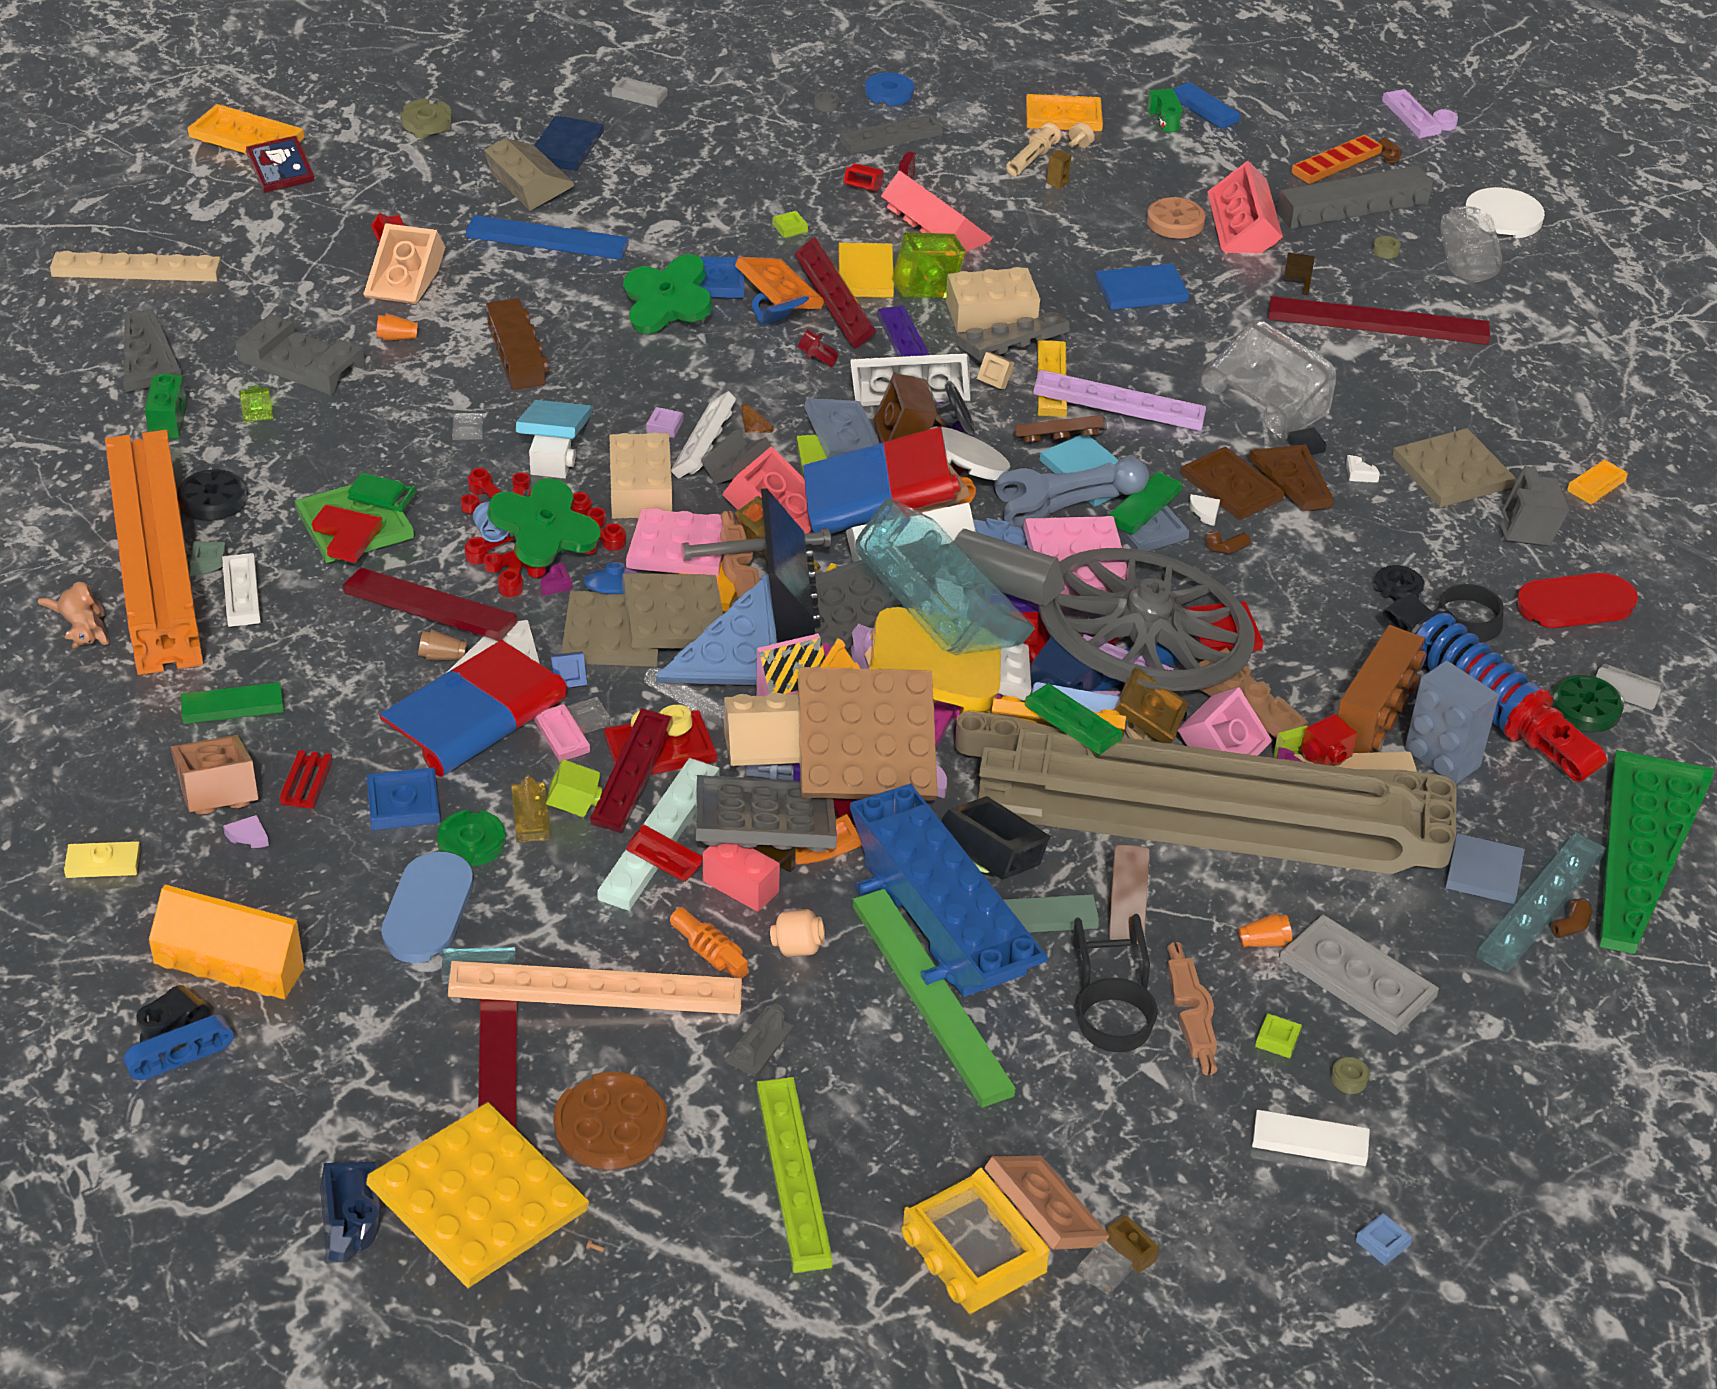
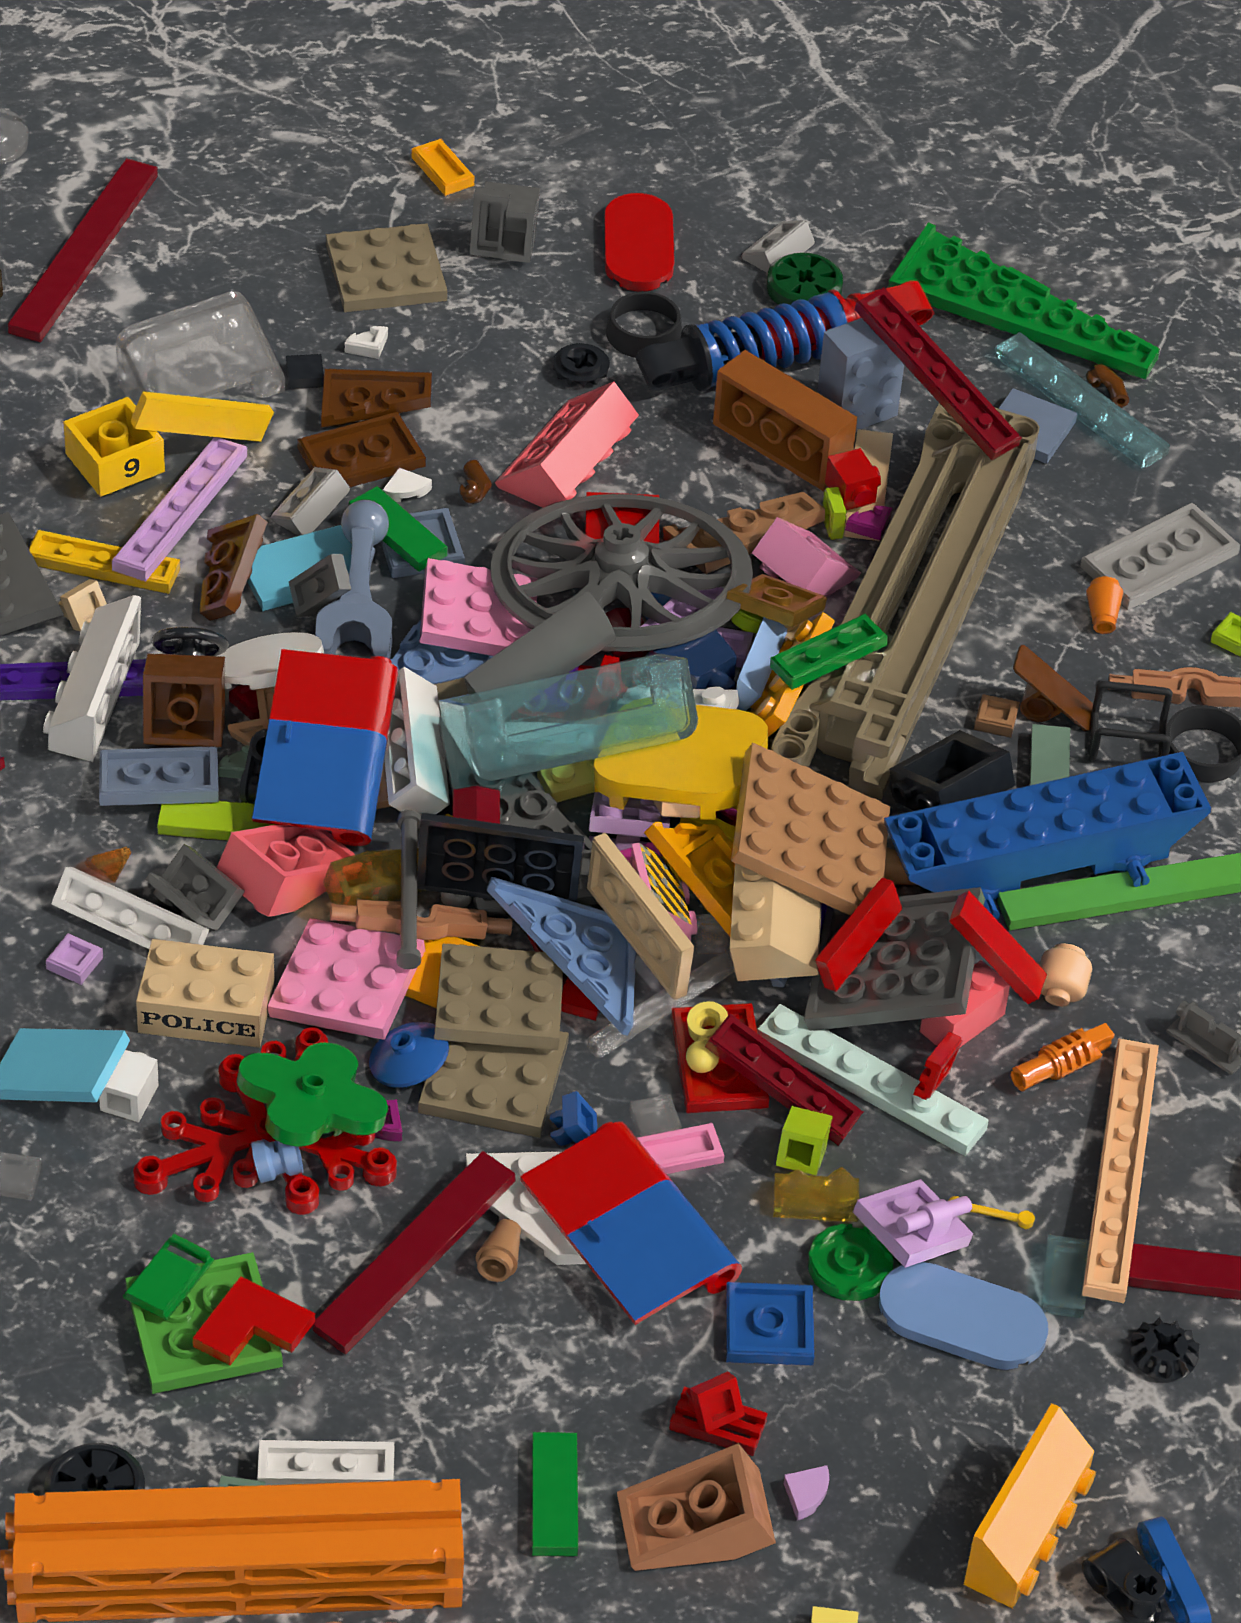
camera: 80 degrees left, 5 degrees up
none -> yellow brick [63,397,165,497]
none -> yellow tile [130,391,274,442]
none -> light grey slope [270,467,350,536]
none -> dark grey plate [289,554,351,617]
none -> dark red piece [453,785,500,824]
none -> coral slope [495,381,639,508]
none -> tan tile [587,833,694,1000]
none -> red tile [686,1371,745,1433]
none -> red tile [815,878,902,992]
none -> lavender plate [853,1179,973,1268]
none -> dark red tile [854,287,1022,461]
none -> yellow hinge [948,1196,1035,1229]
none -> red tile [949,890,1047,1004]
none -> medium nougat tile [974,694,1020,738]
none -> black gear [1129,1317,1200,1380]

